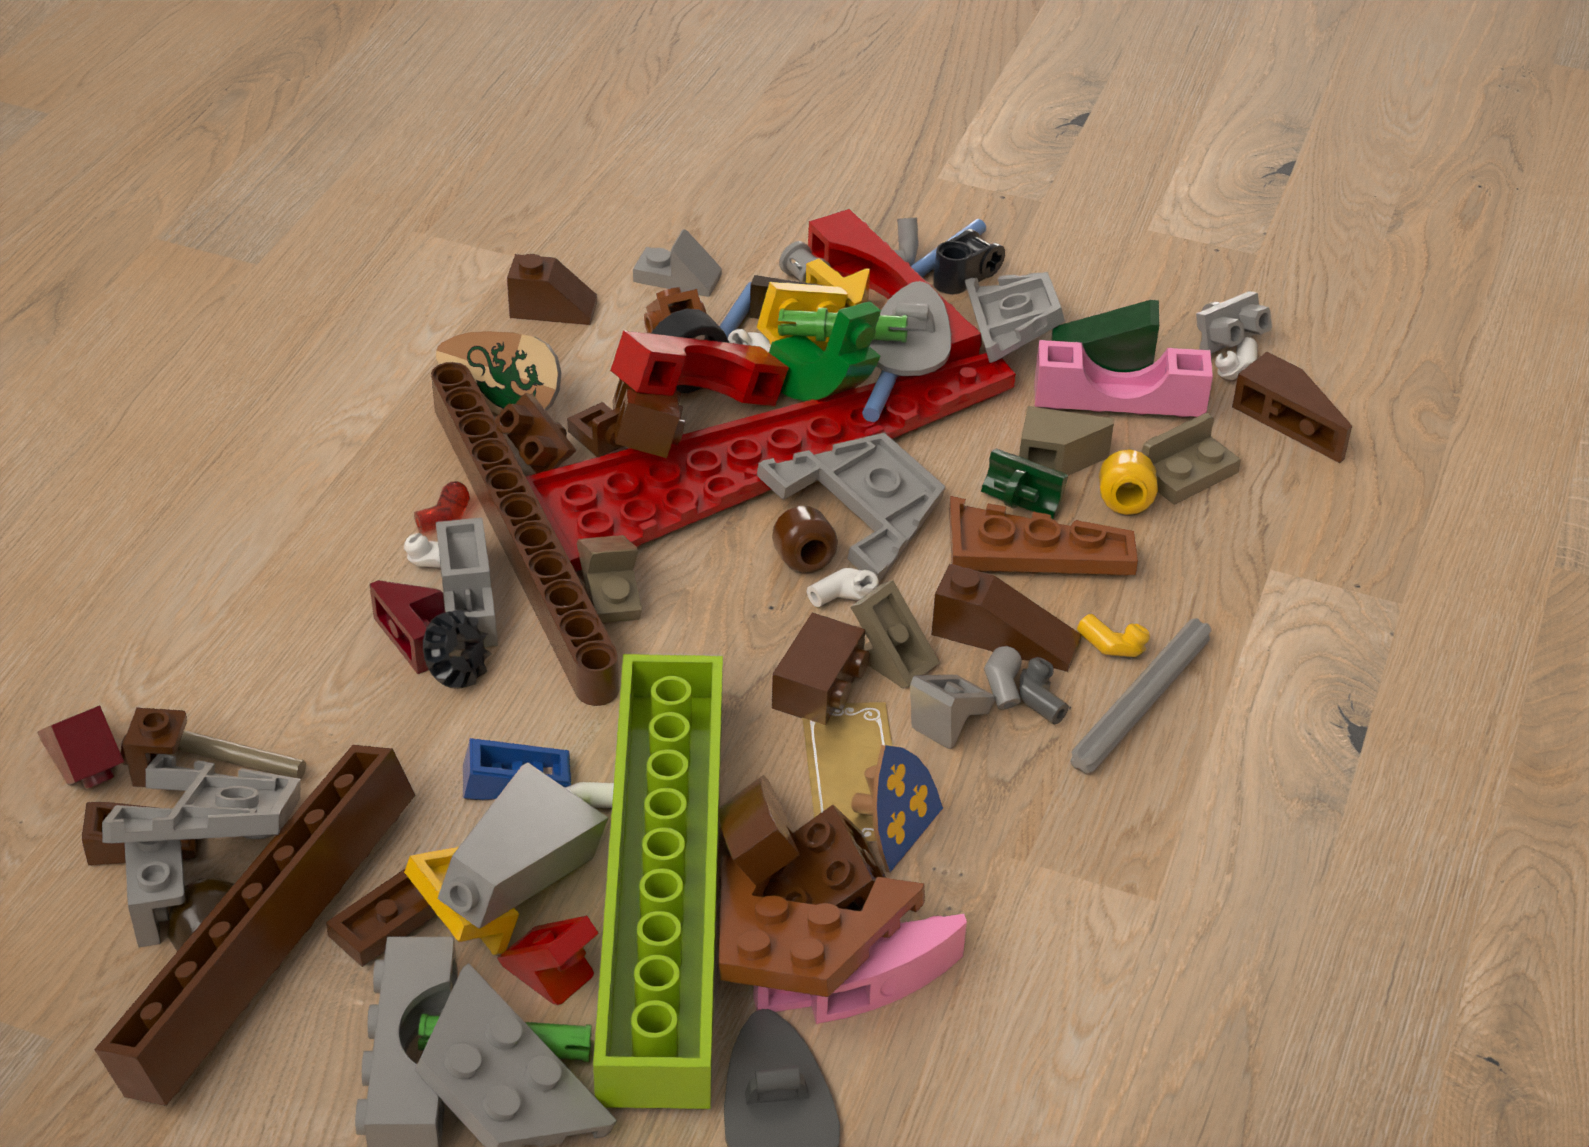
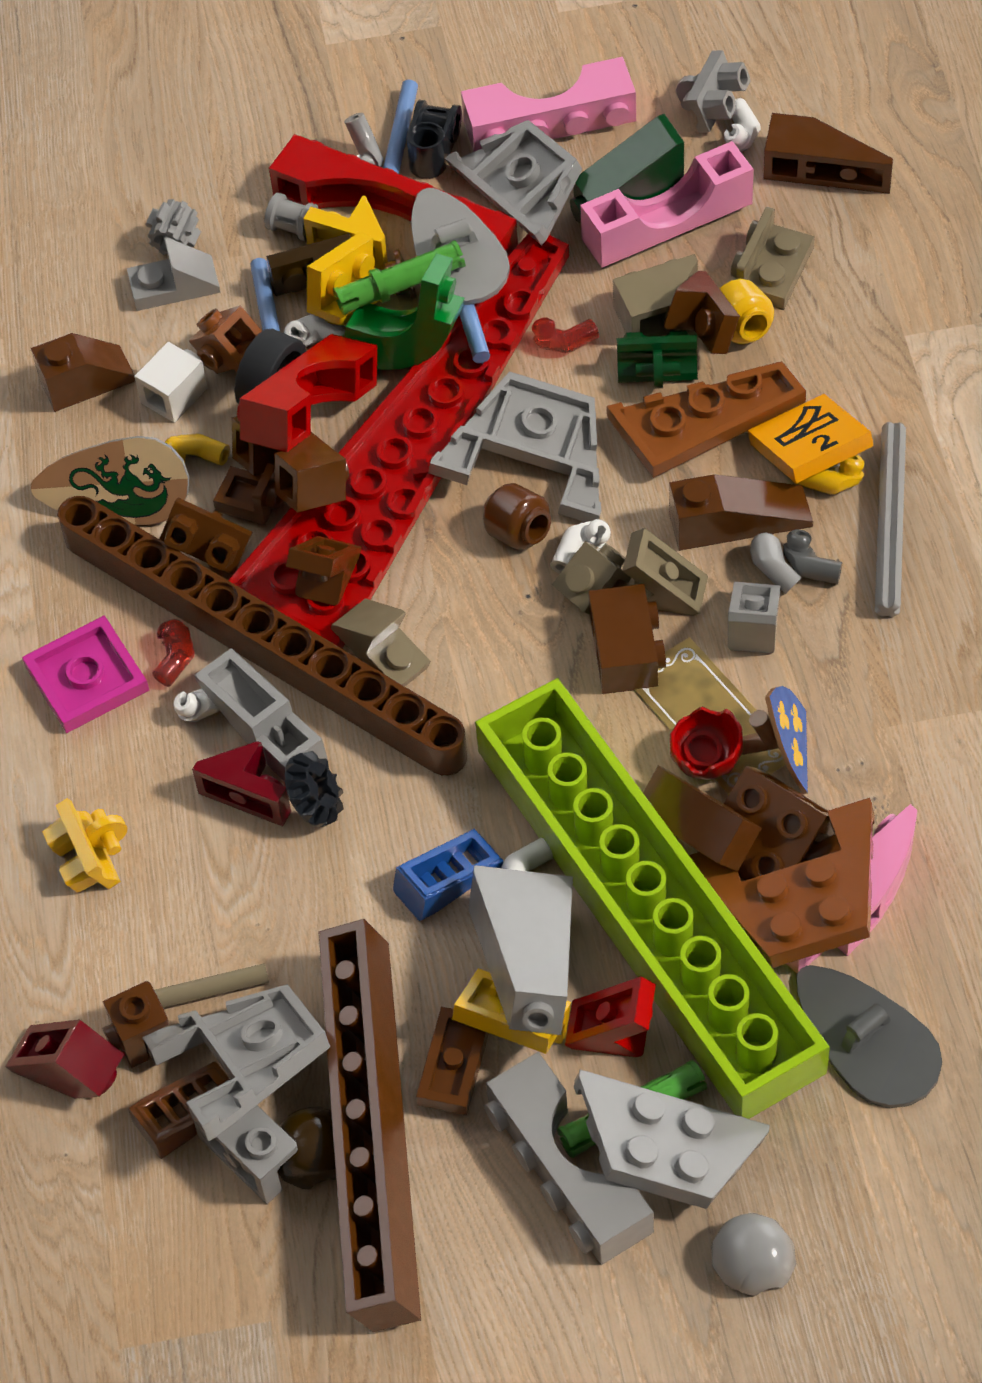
camera: 25 degrees left, 15 degrees up
none -> dark pink tile [22,615,150,733]
none -> yellow hips [42,798,128,893]
none -> white brick [134,342,208,423]
none -> light grey gear [145,199,201,255]
none -> yellow arm [165,434,230,466]
none -> reddish brown slope [286,536,362,606]
none -> bright pink arch [461,57,636,152]
none -> clear red arm [532,317,599,353]
none -> dark tan bracket [552,541,632,614]
none -> reddish brown slope [664,271,740,355]
none -> red hair [670,706,743,780]
none -> light orange tile [748,394,874,484]

